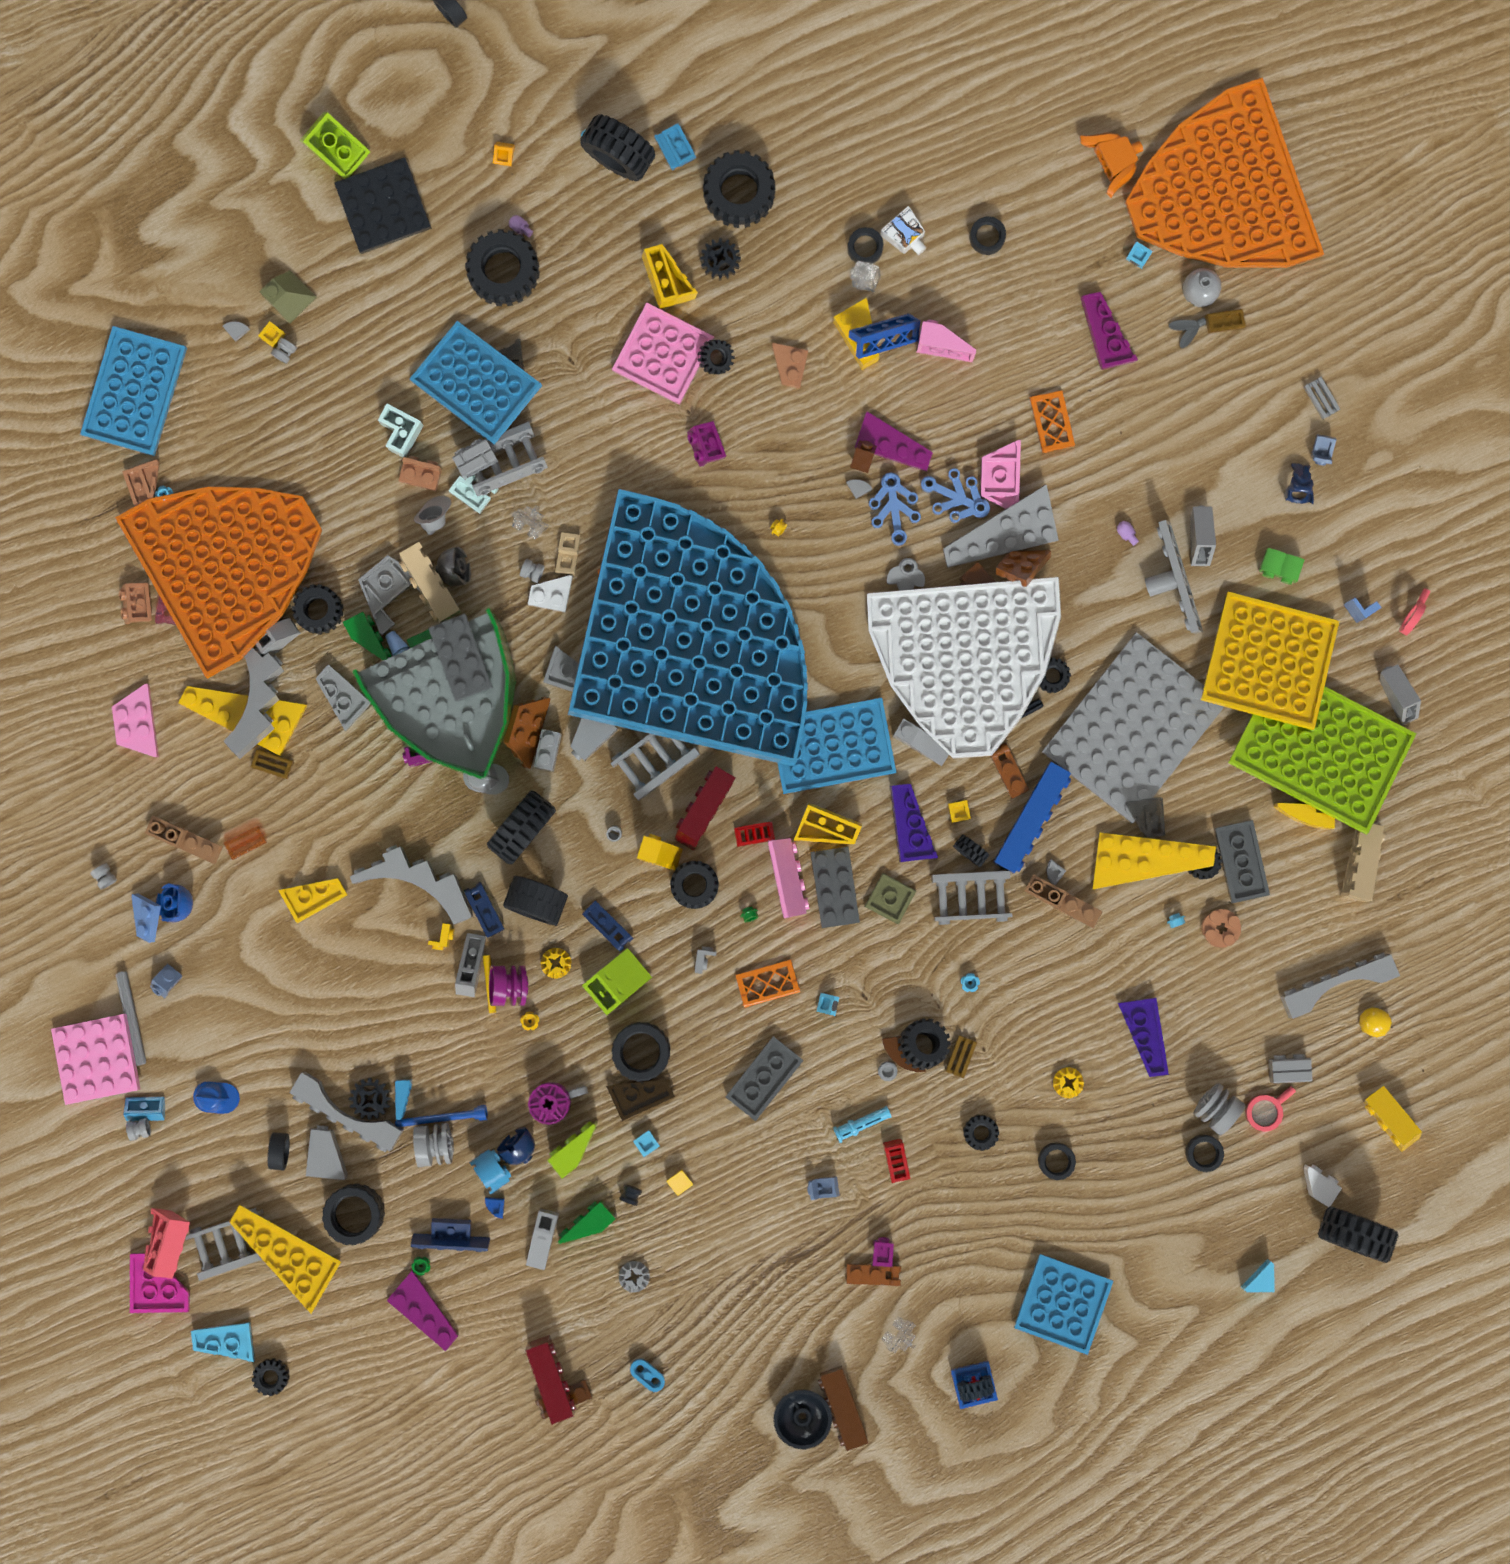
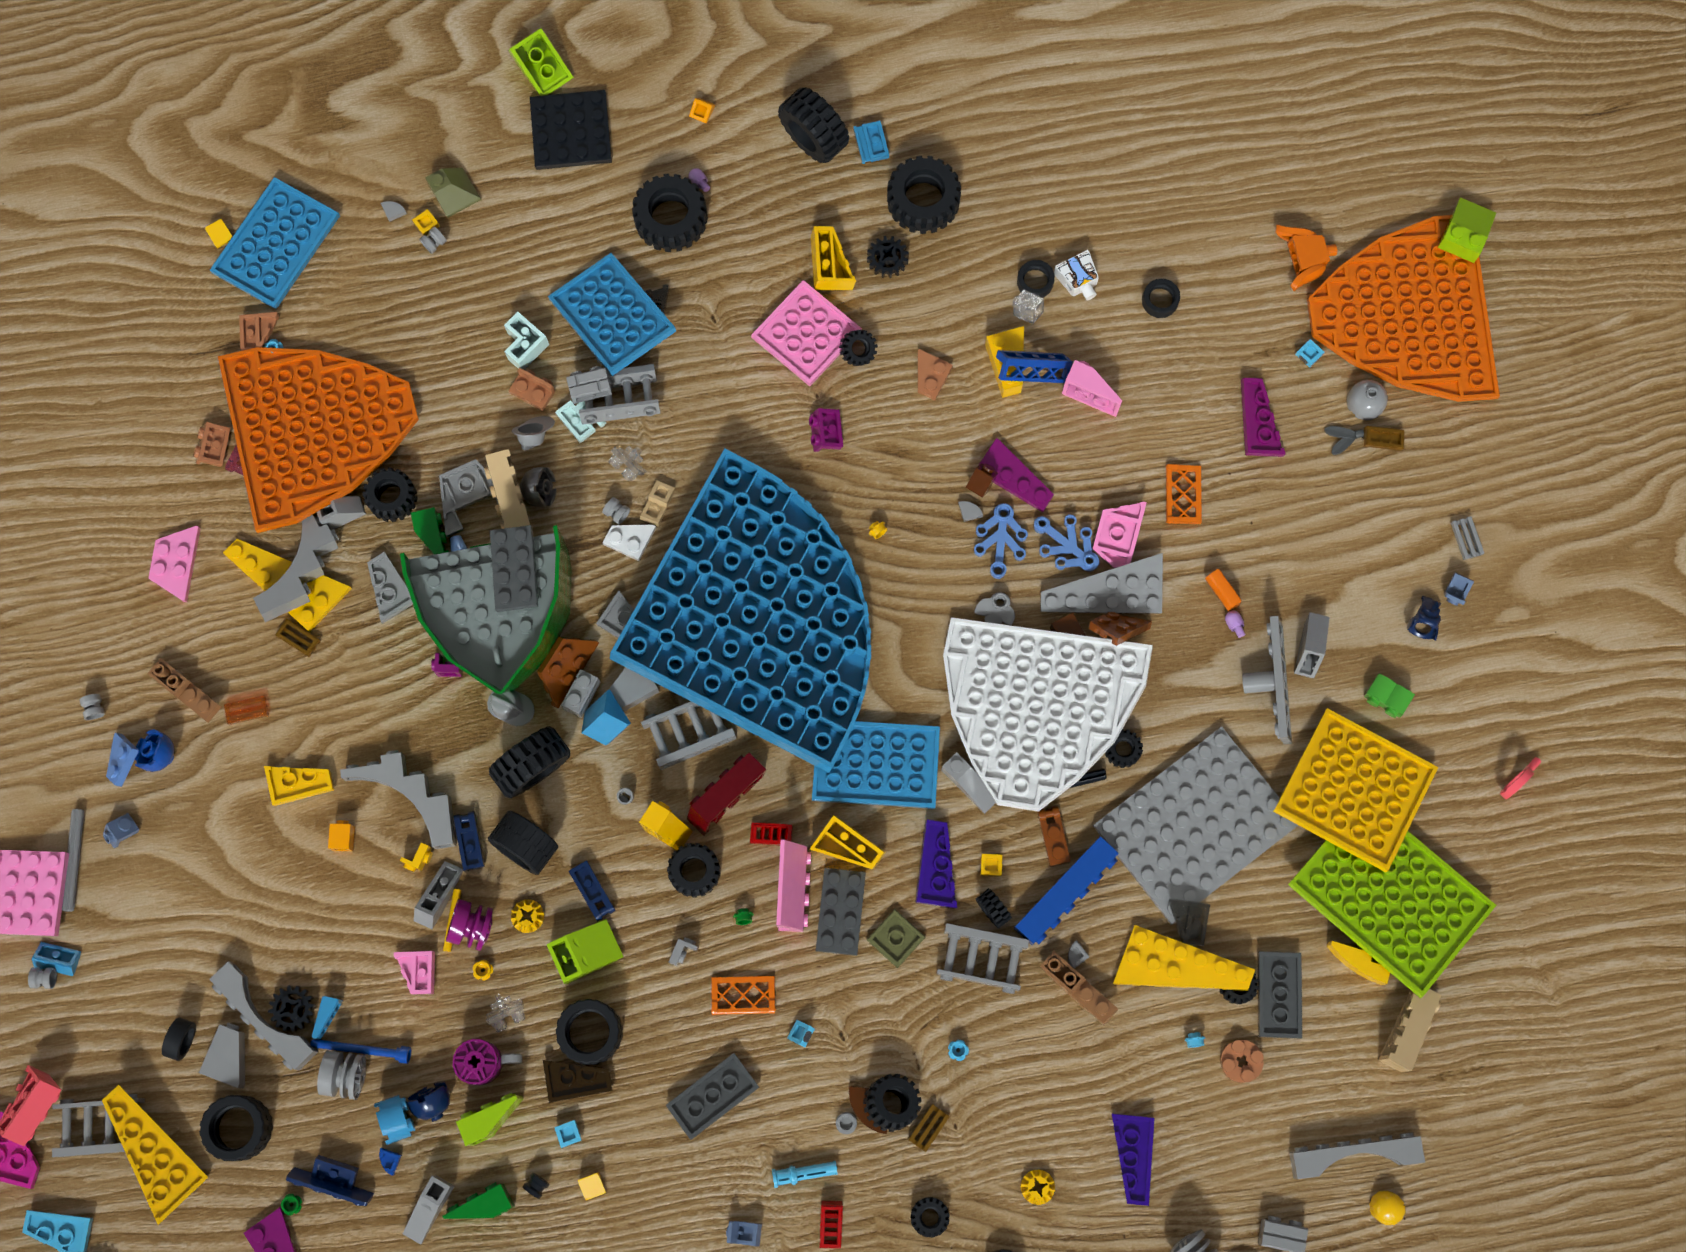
camera: 15 degrees right, 10 degrees down
blue piece [193,1081,240,1114] -> none
medium blue panel [1344,598,1381,623] -> none
light grey slope [1380,665,1421,726] -> none
none -> yellow slope [205,219,233,249]
none -> light orange brick [328,820,355,851]
none -> bright pink wing [394,951,435,995]
none -> clear hips [486,994,525,1032]
none -> dark azure slope [581,690,631,745]
none -> orange brick [1205,569,1242,612]
none -> lime slope [1438,197,1496,263]

